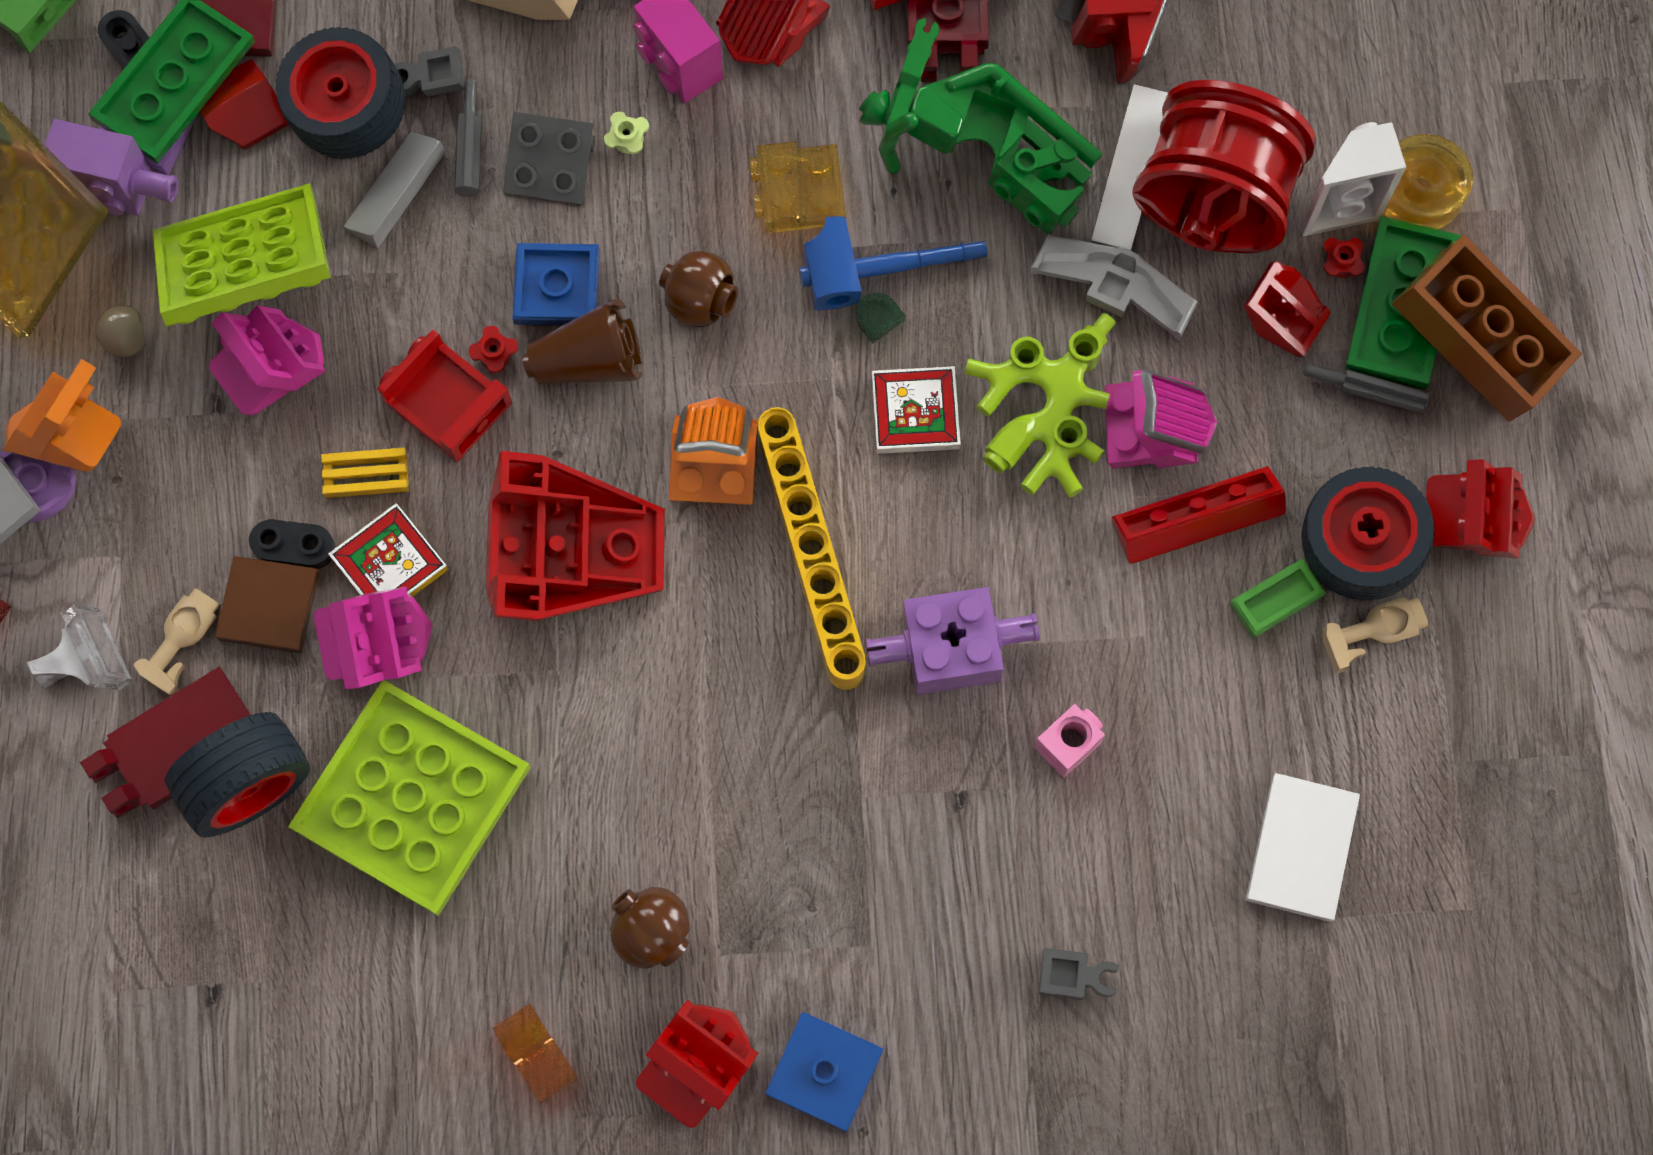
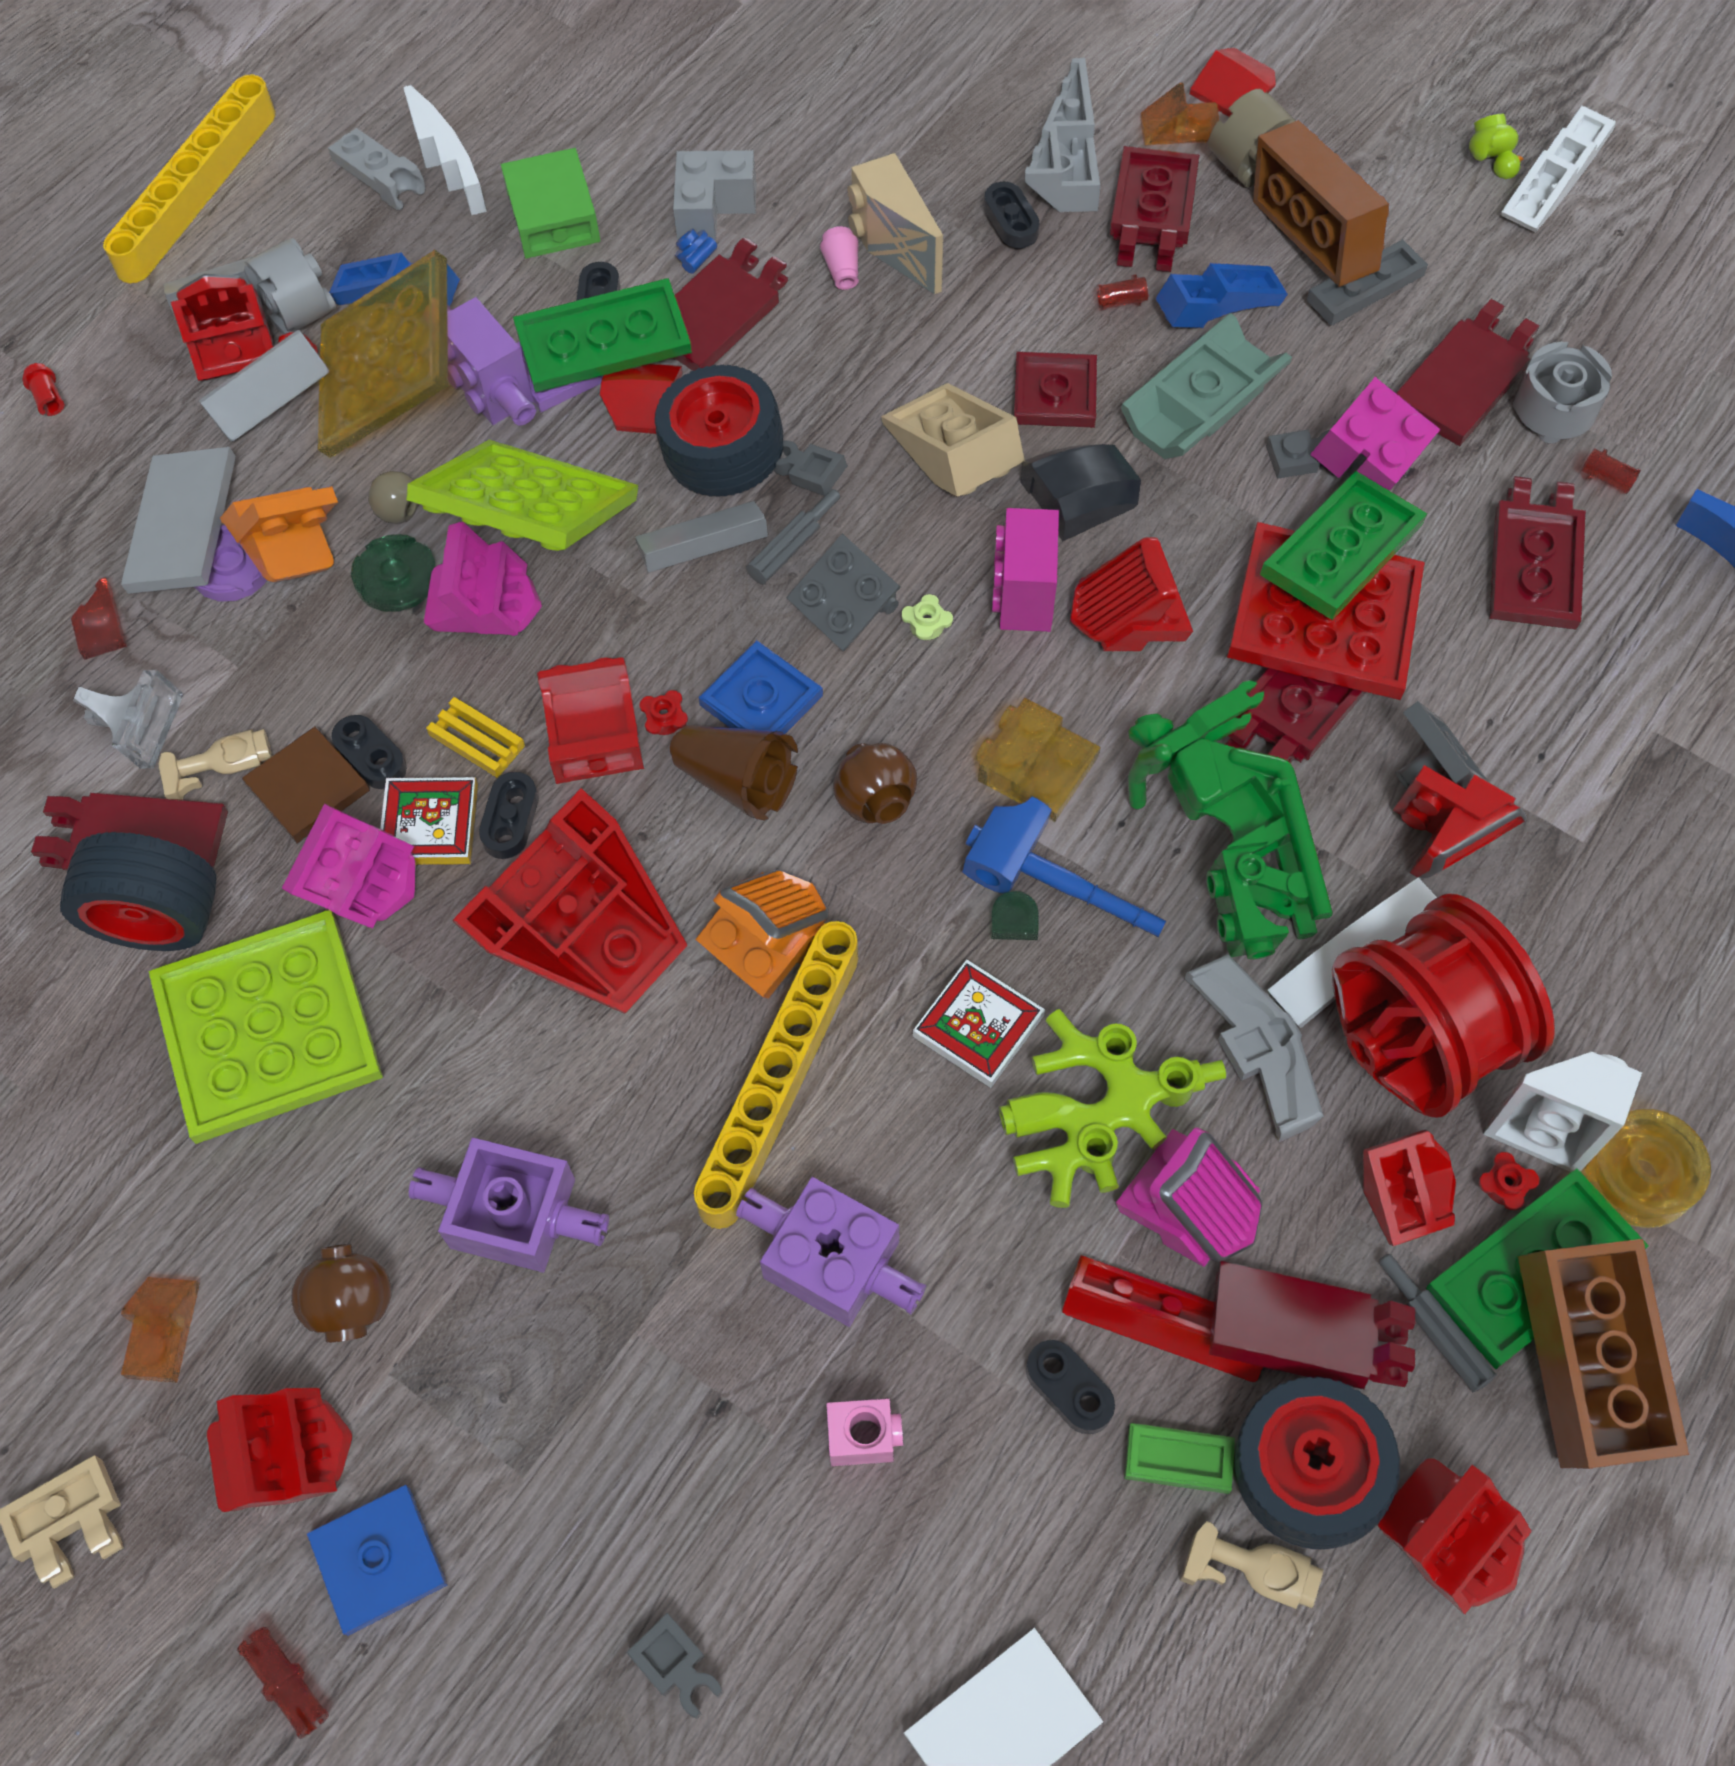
camera: 40 degrees right, 10 degrees down
none -> clear green tile [351,534,436,612]
none -> medium lavender brick [409,1137,609,1273]
none -> black plate [479,772,539,859]
none -> black plate [1026,1340,1115,1434]
none -> dark red tile [1209,1261,1415,1389]

